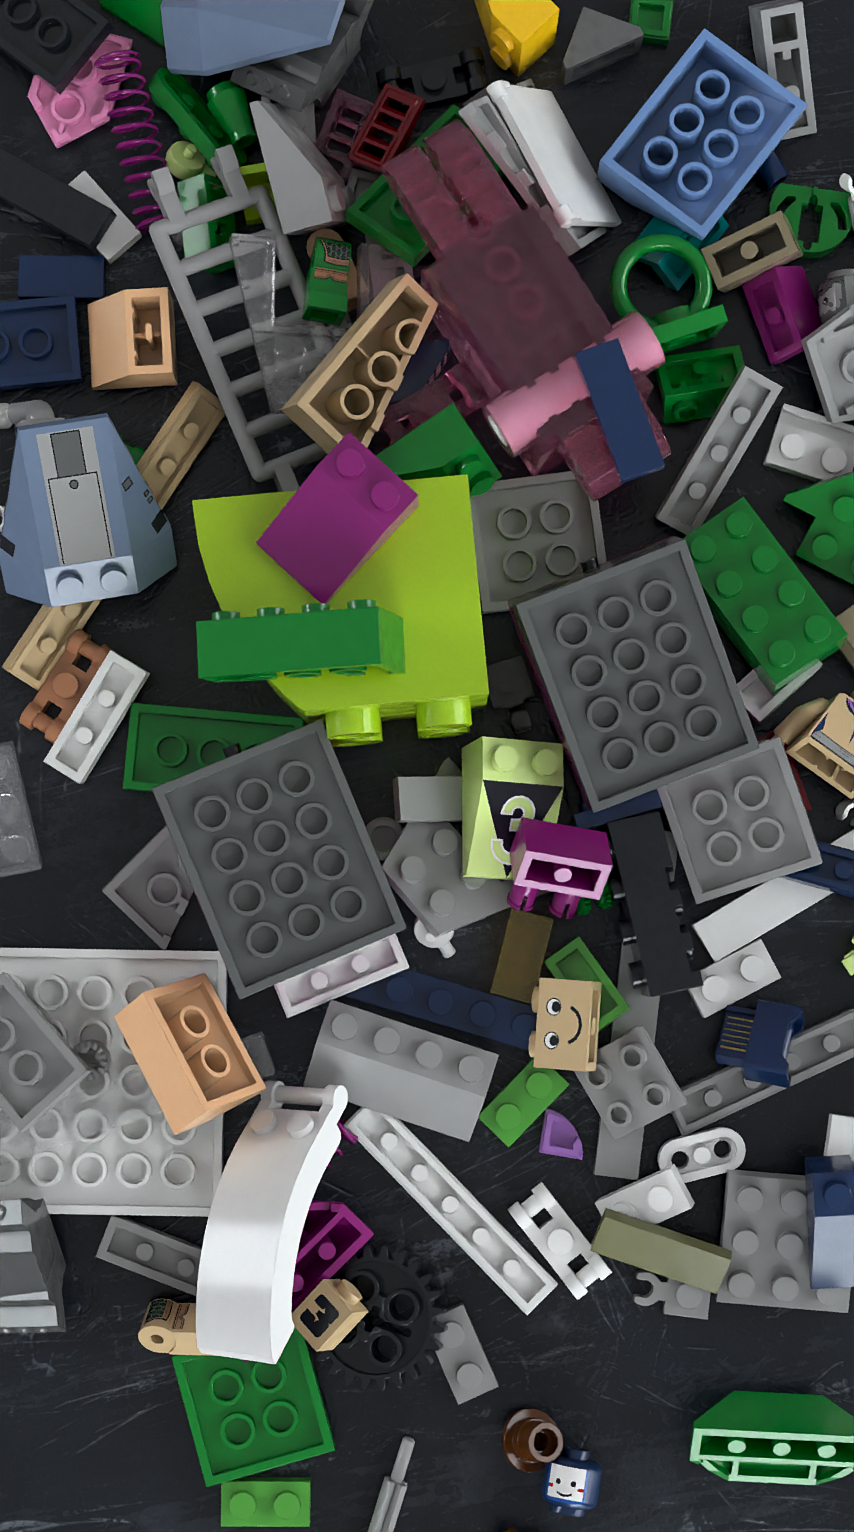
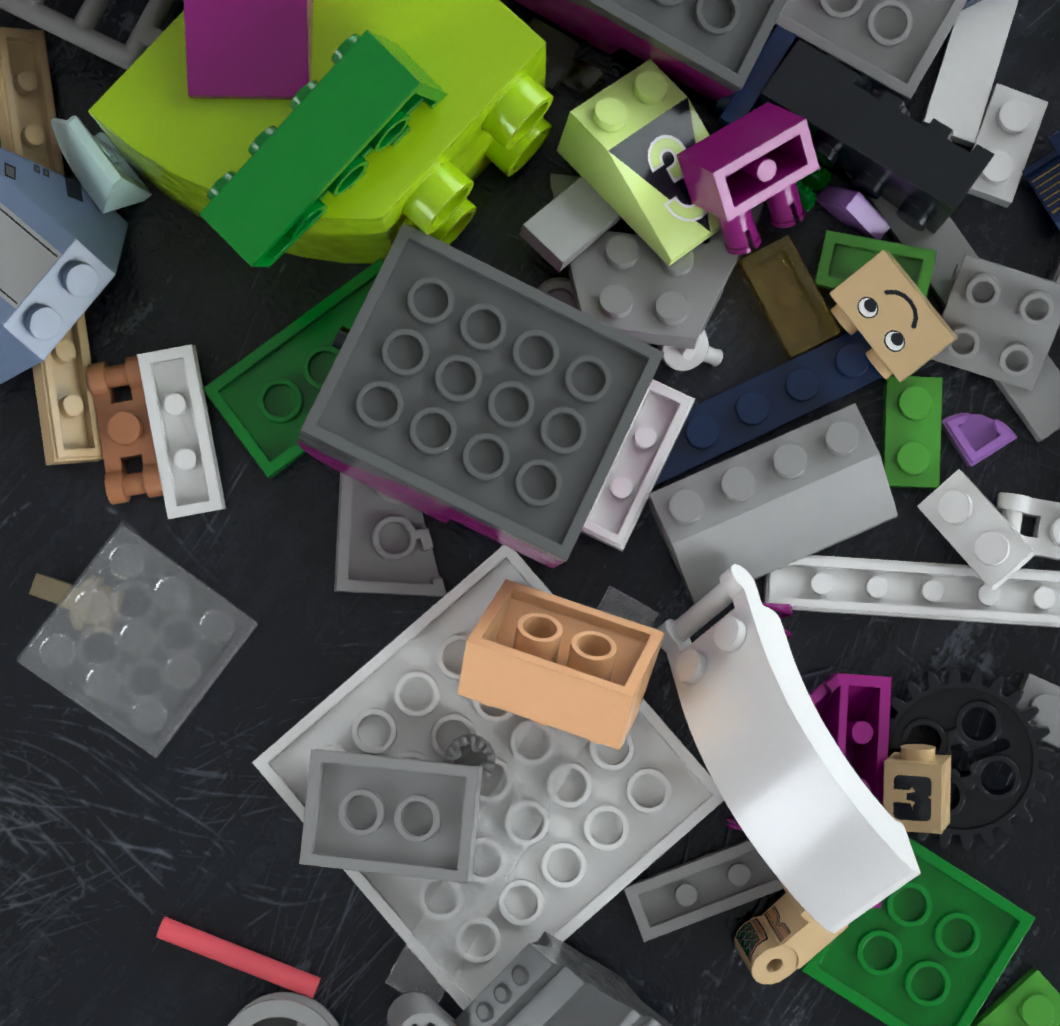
camera: 40 degrees left, 0 degrees up
none -> light aqua slope [51,115,152,213]
none -> medium lavender tile [816,185,890,240]
none -> white plate [917,469,1037,591]

